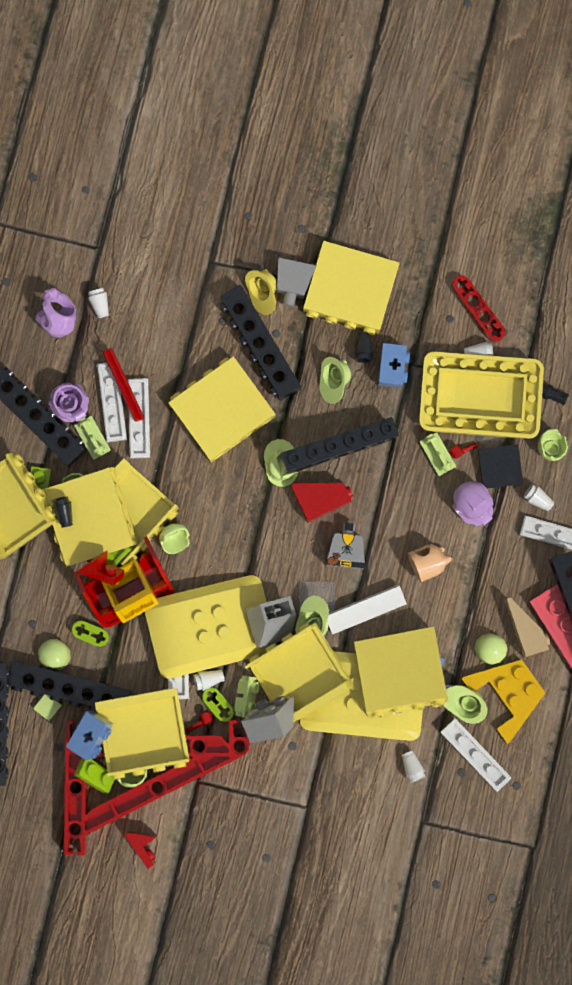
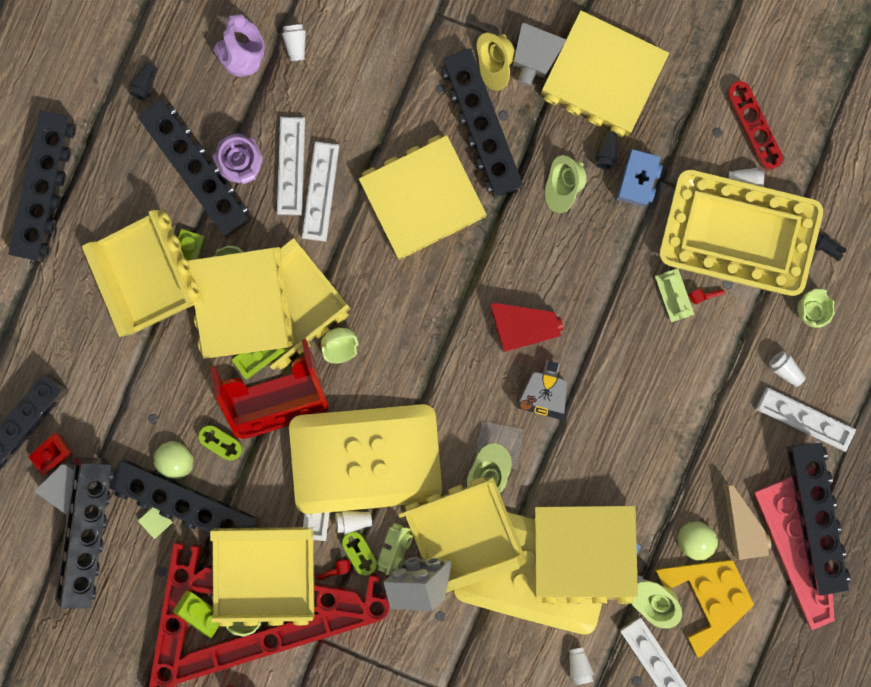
camera: 10 degrees right, 5 degrees up
black cone [52,496,73,528] -> none
medium blue brick [66,711,113,760] -> none
yellowish green hinge [74,416,111,460] -> none
red slope [78,550,124,586] -> none
yellow window [101,559,159,623] -> none
red axle [103,348,144,422] -> none
light grey slope [245,596,296,648] -> none
yellowish green piece [264,439,298,487] -> none
black brick [276,417,399,476] -> none
white tile [328,584,407,635] -> none
light nougat piece [408,544,452,583] -> none
lavender helmet [452,481,494,526] -> none
black tile [478,444,523,489] -> none

